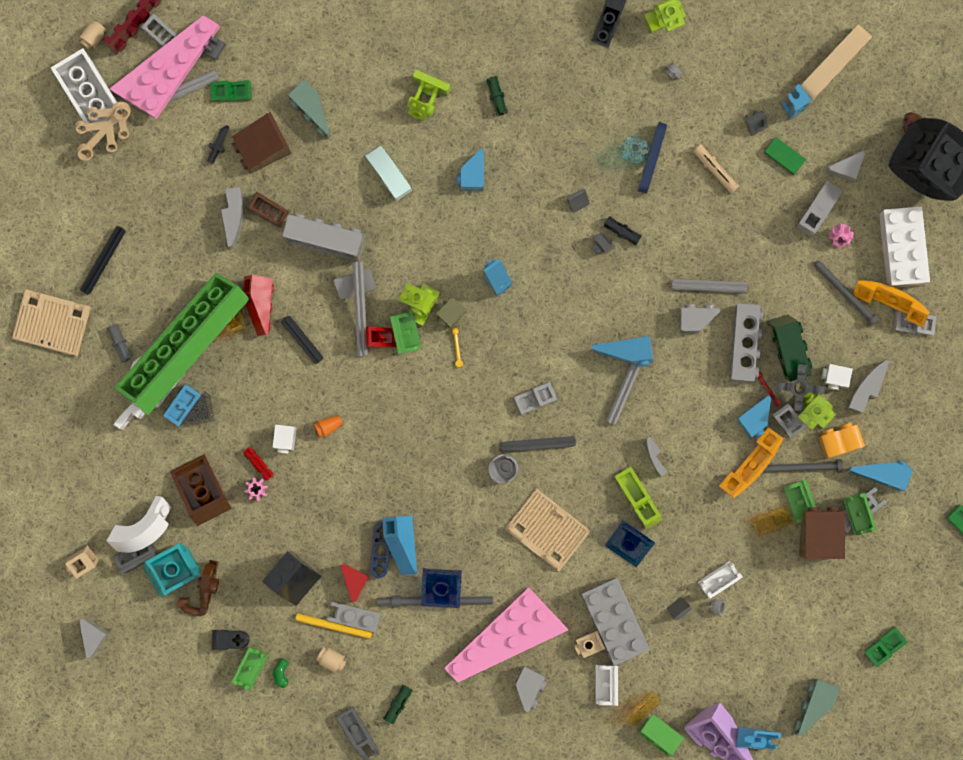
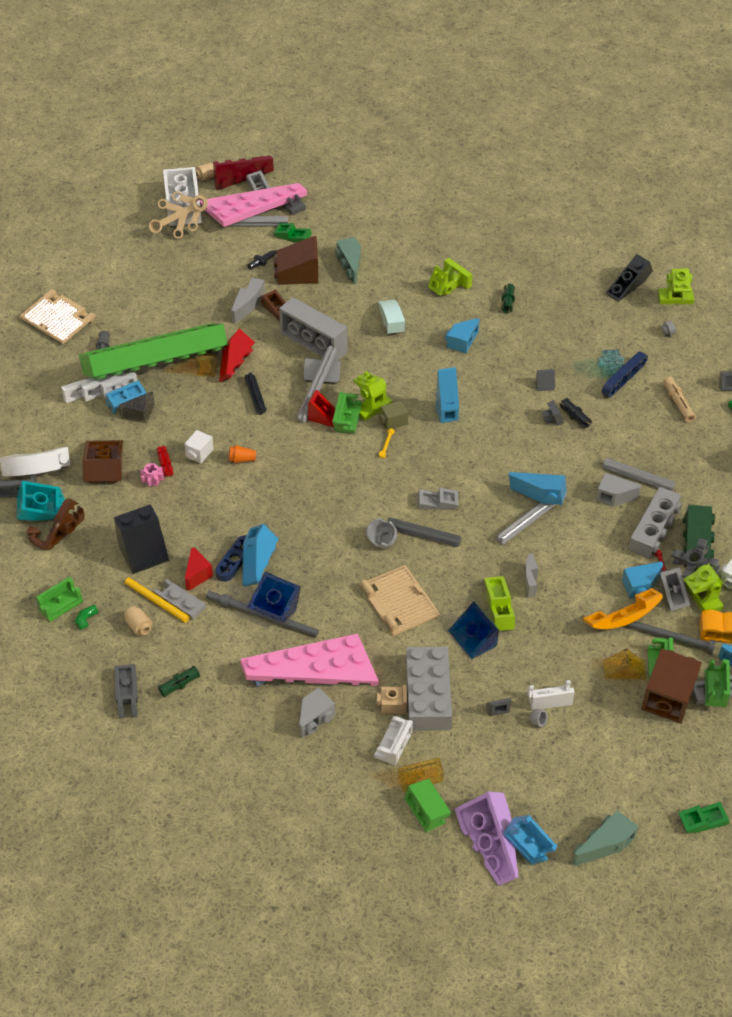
camera: 20 degrees right, 35 degrees down
black axle [80,226,126,295] -> none
black piece [211,630,250,650] -> none

